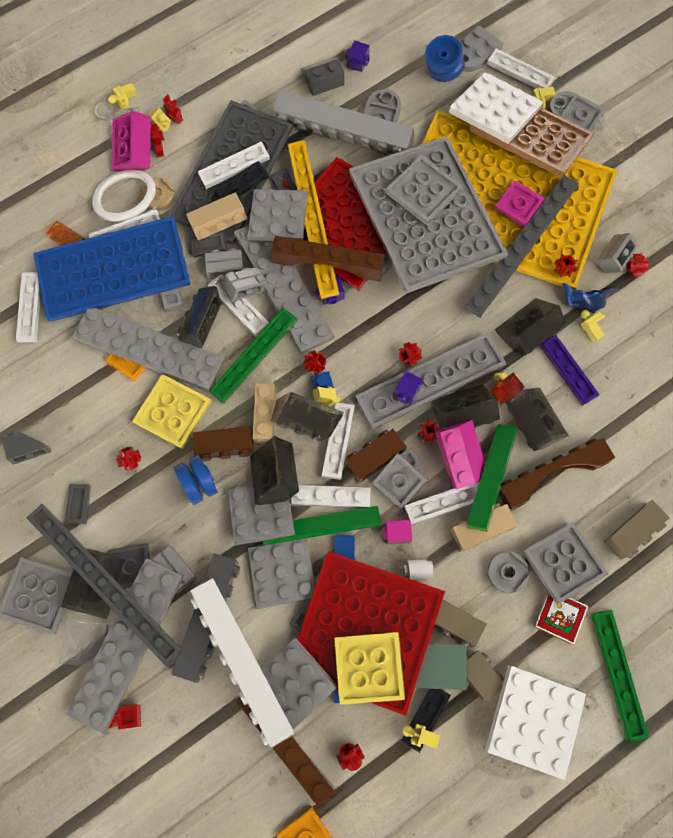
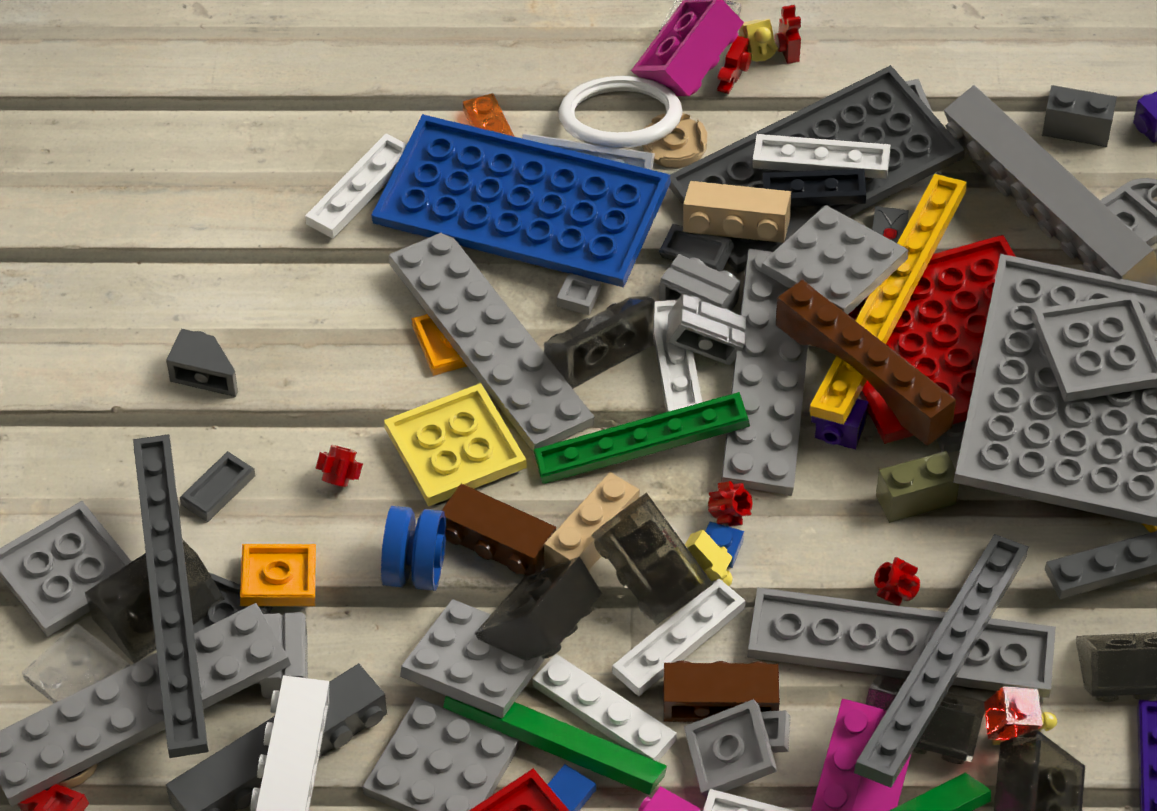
camera: 35 degrees right, 20 degrees down
dark purple brick [394,371,423,404] -> none
red gear [418,420,442,445] -> none
none -> light orange tile [240,544,316,606]
none -> dark grey plate [854,534,1029,788]
none -> olive brick [876,451,960,523]

